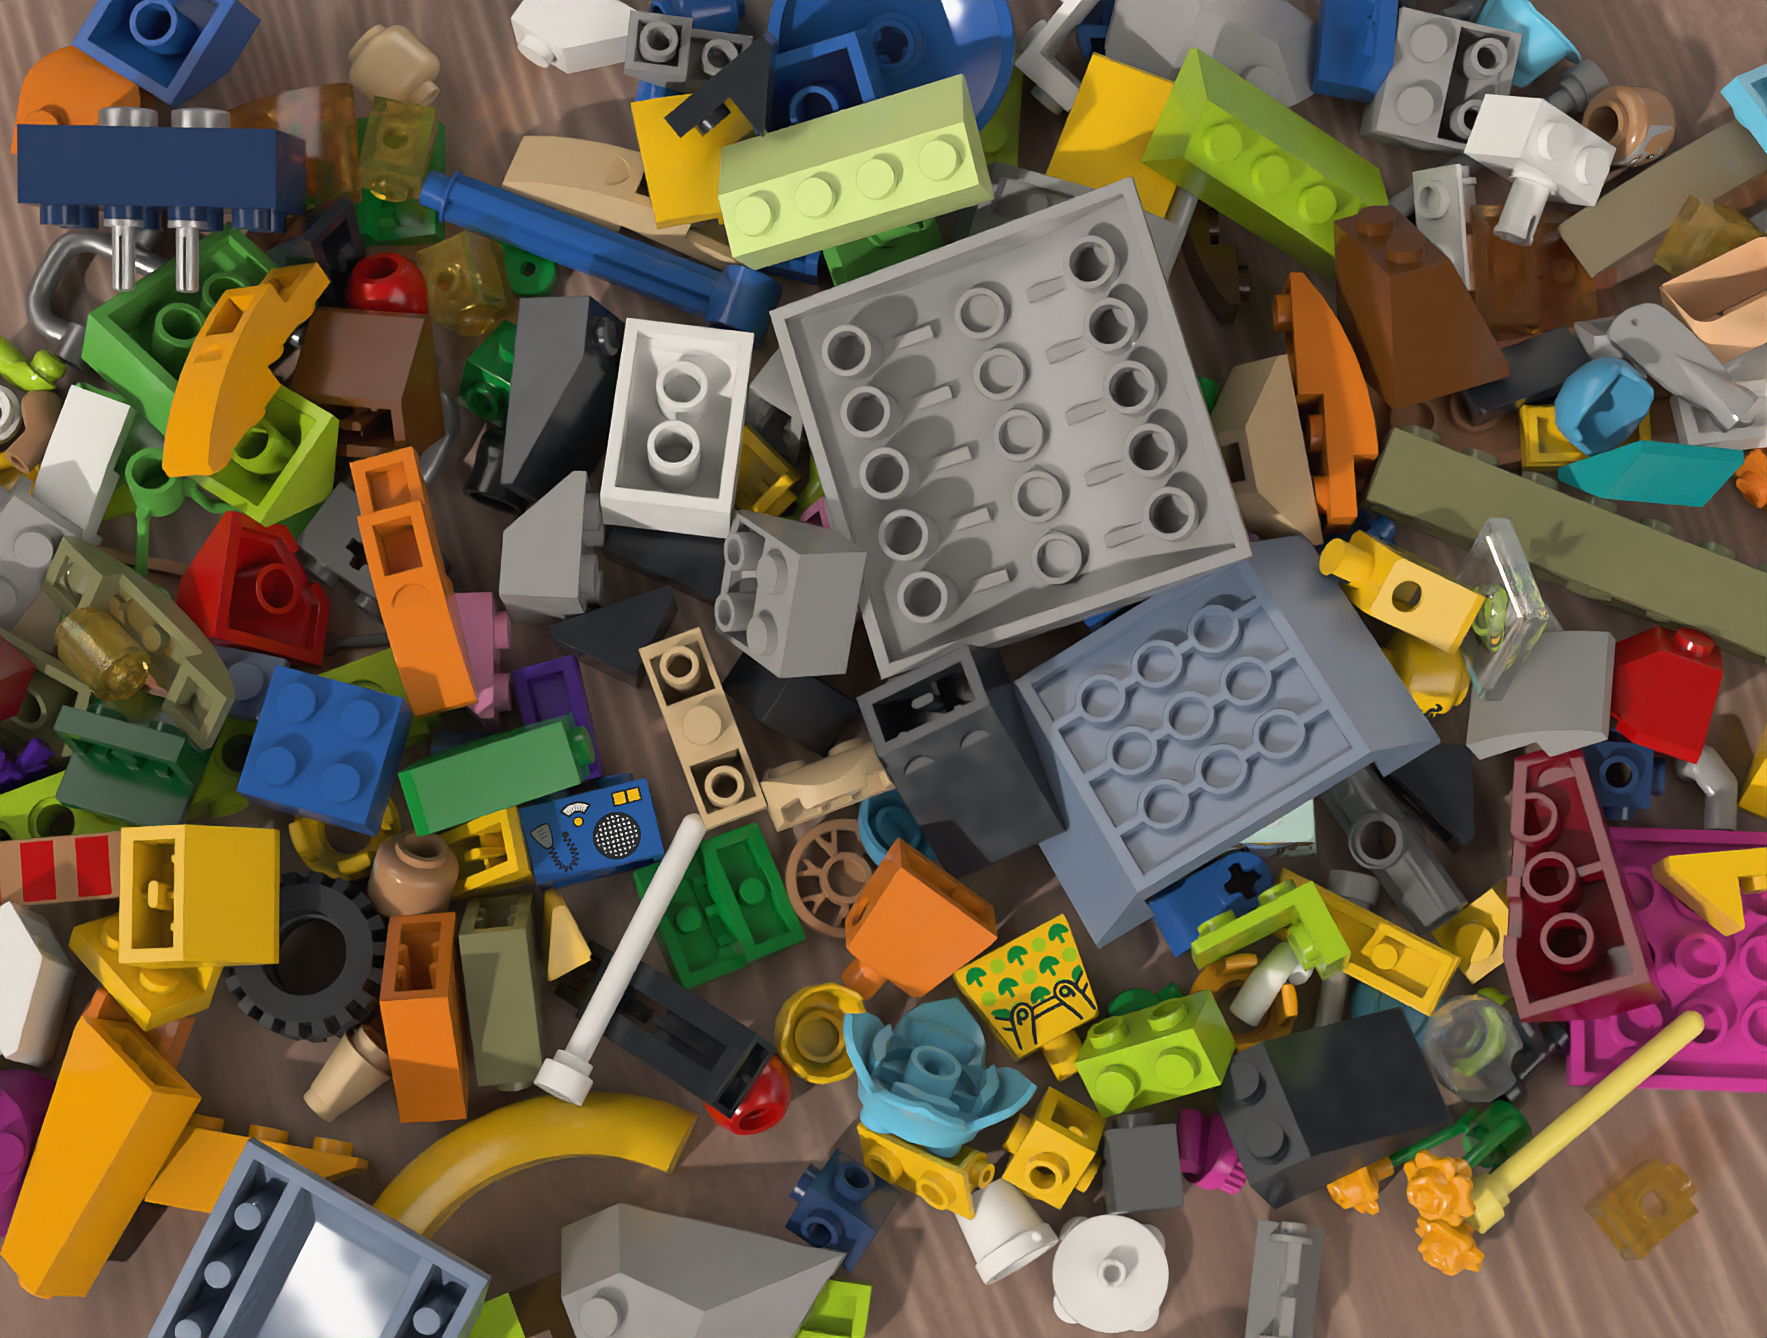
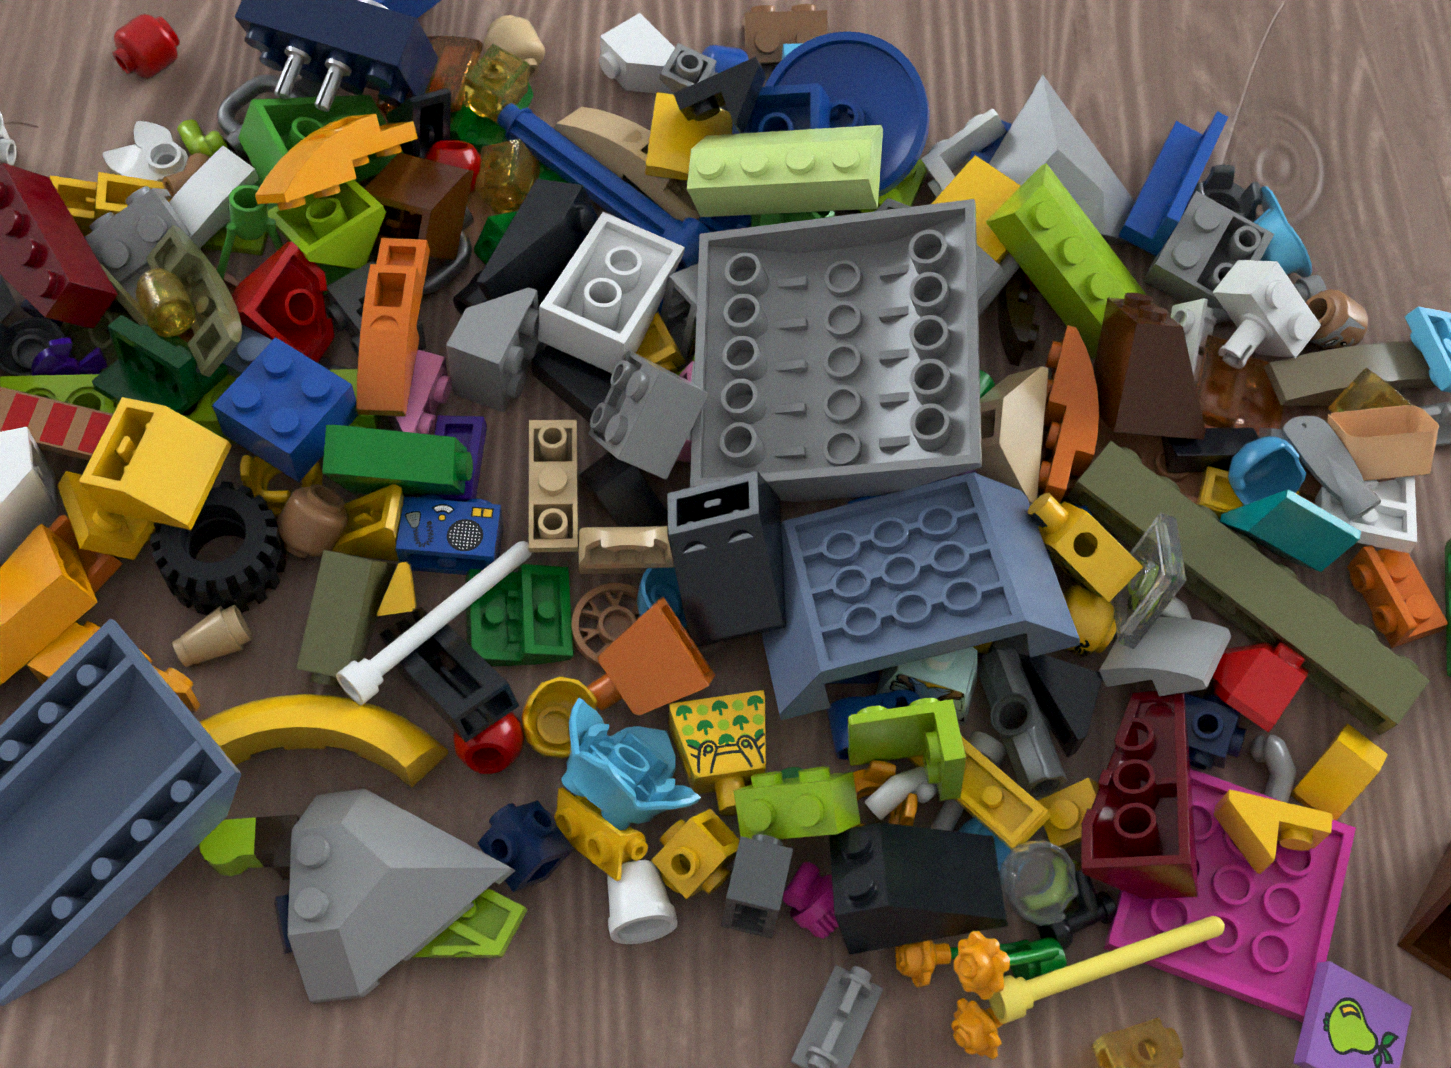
camera: 15 degrees right, 15 degrees down
orange slope [379,912,470,1124] -> none
black slope [548,585,678,689] -> none
white piece [1052,1215,1169,1333] -> none

